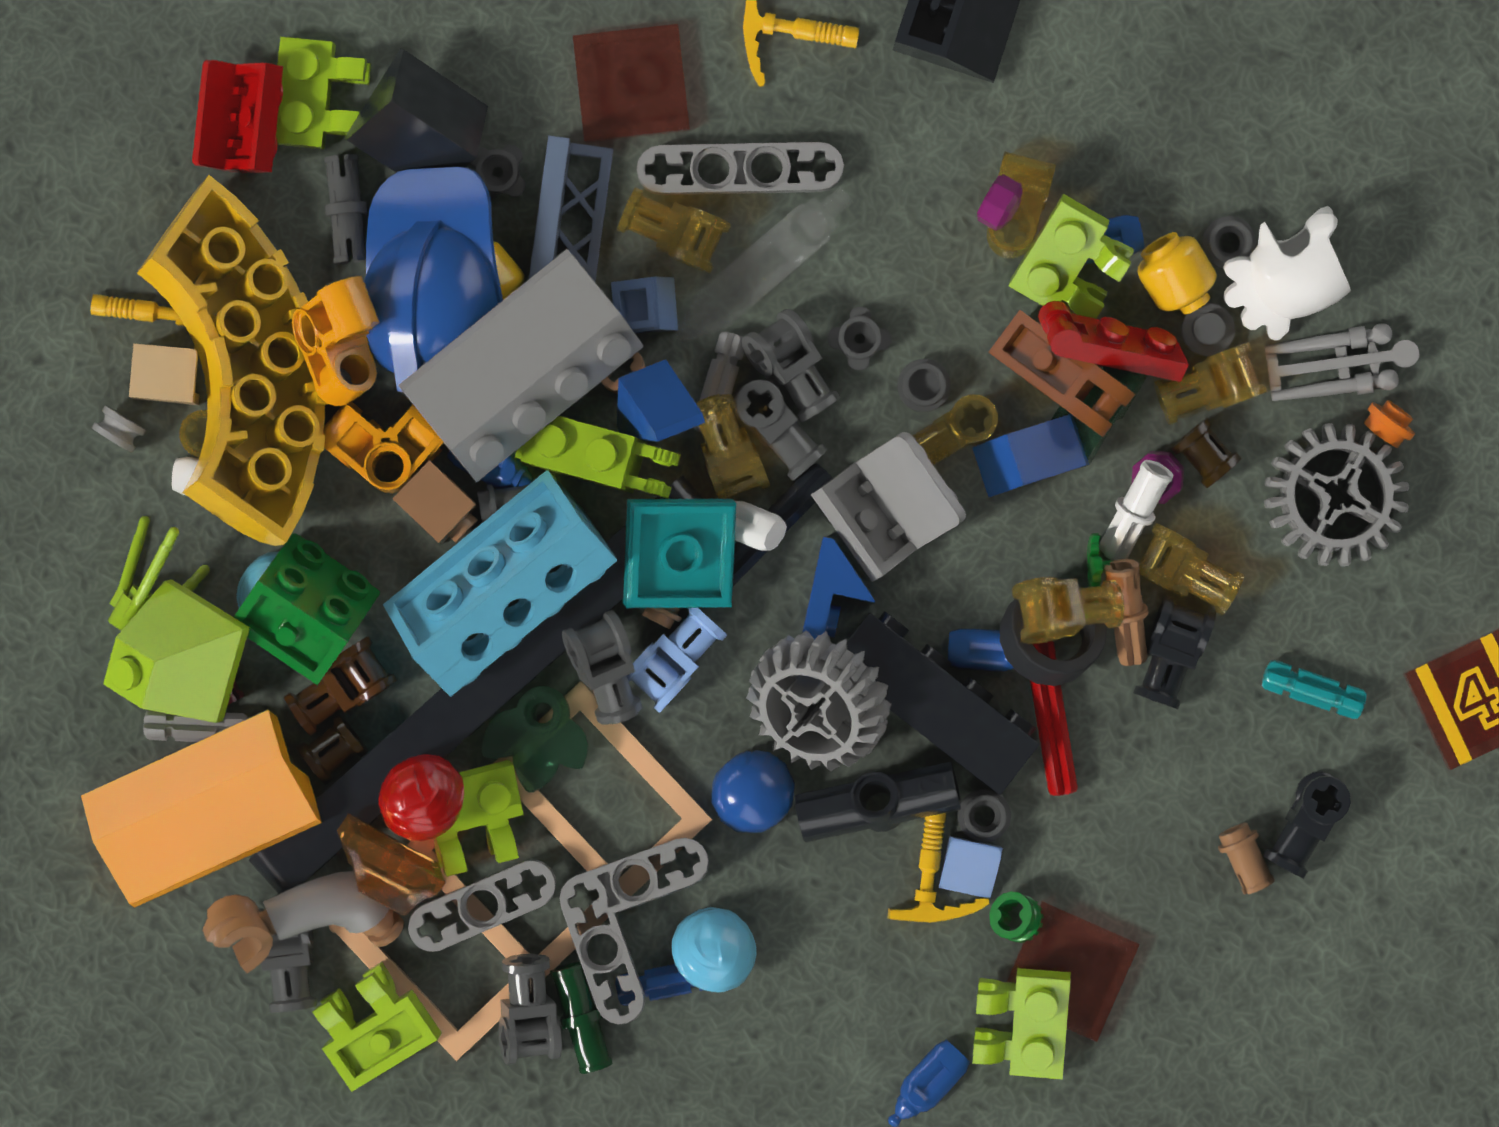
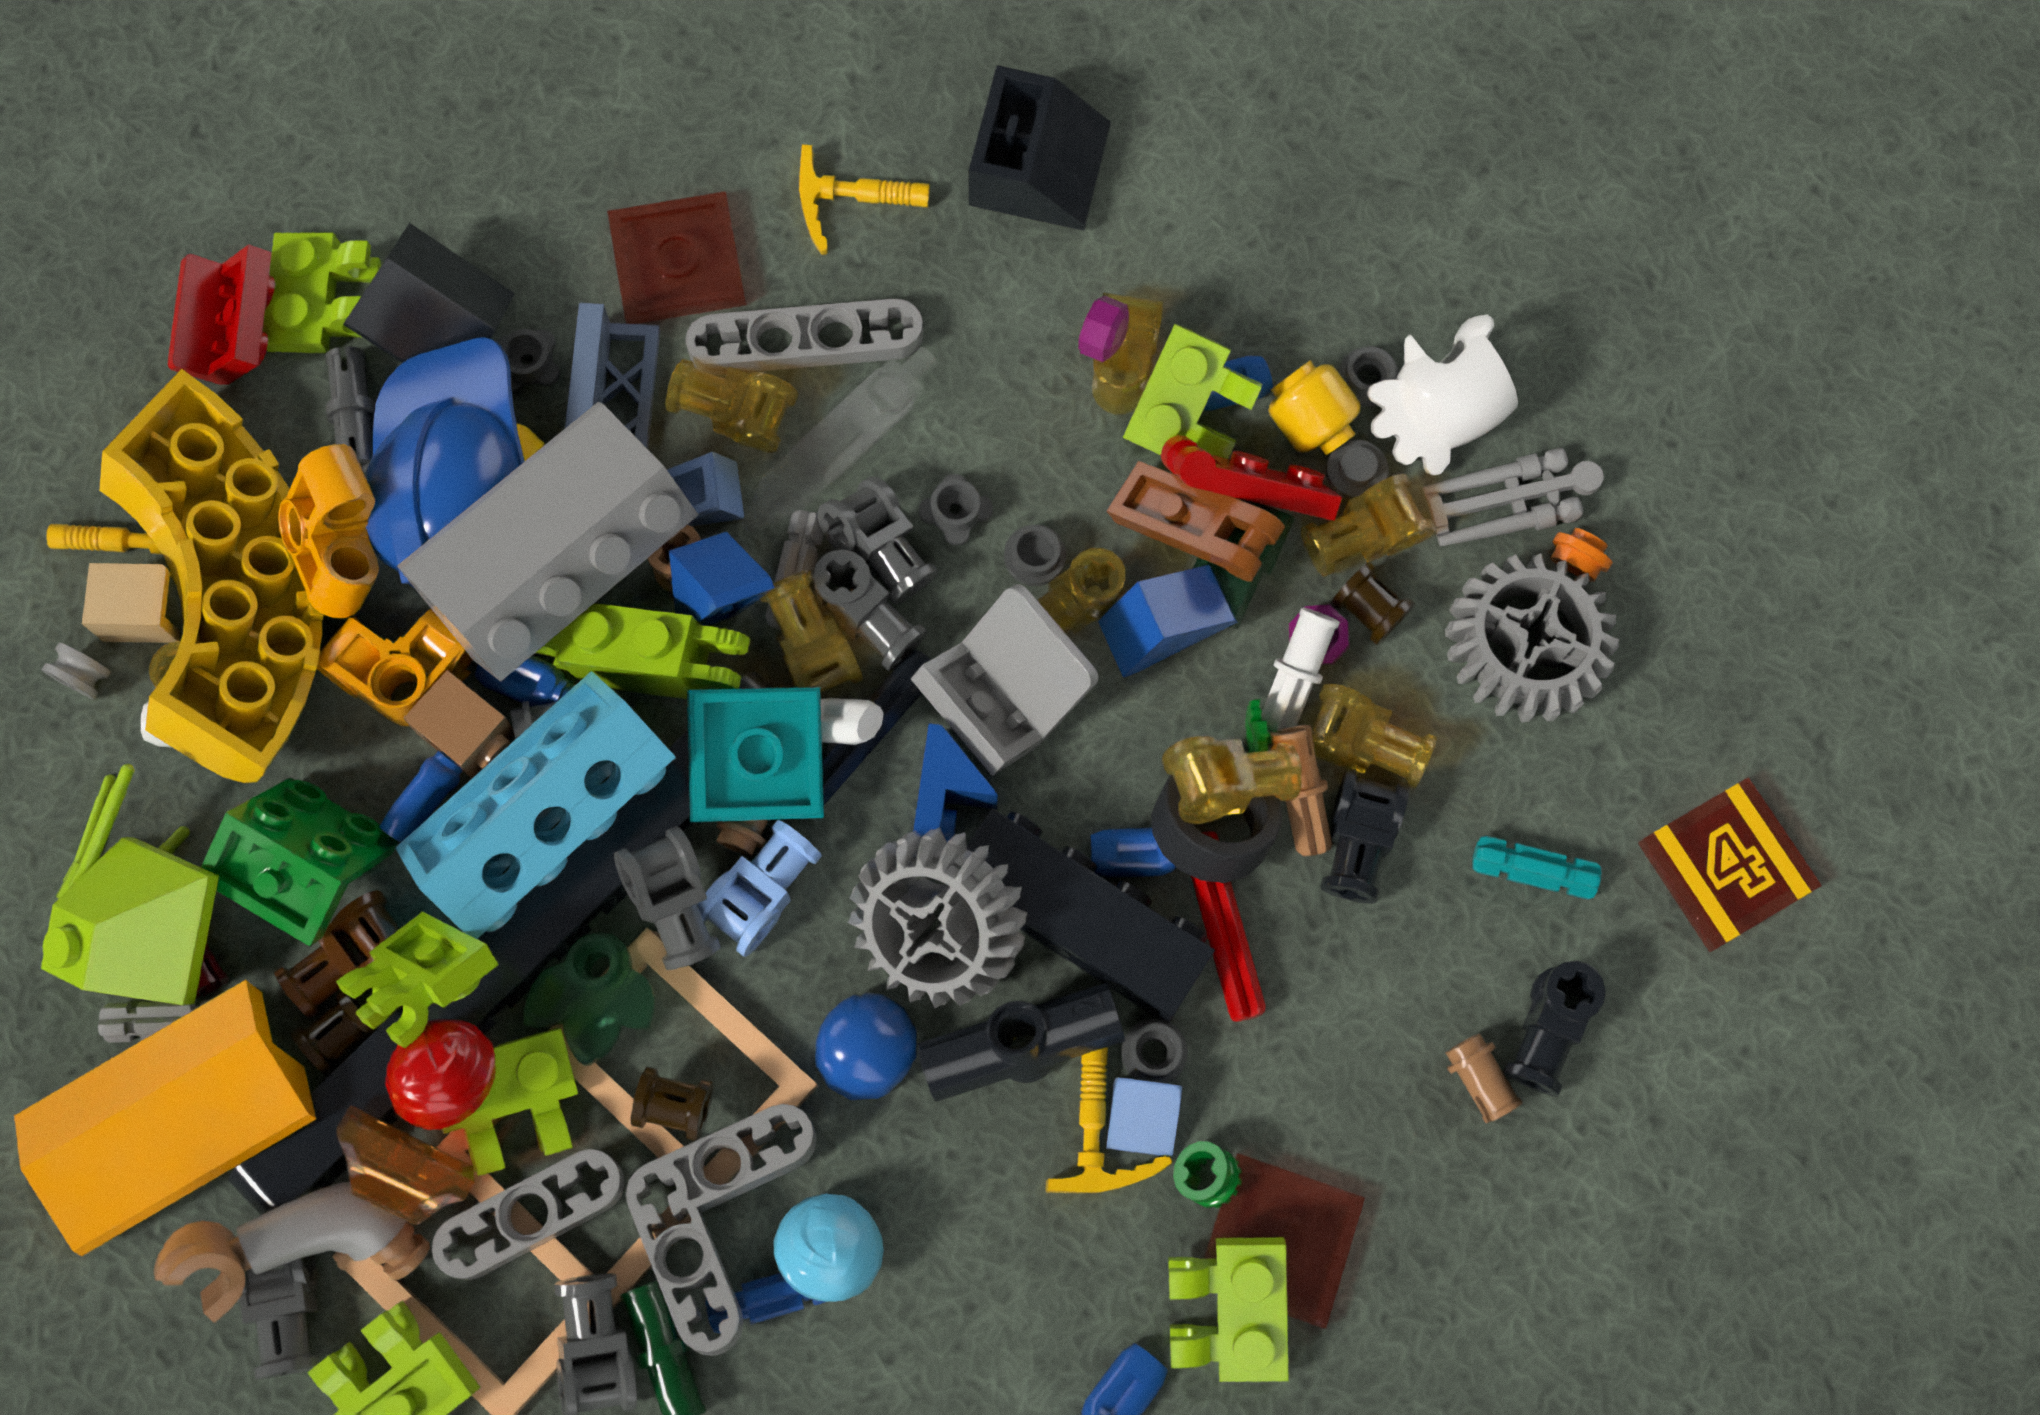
camera: 10 degrees left, 15 degrees down
none -> lime plate [336,912,498,1048]
none -> blue piece [380,750,463,842]
none -> dark brown bush [630,1066,713,1141]

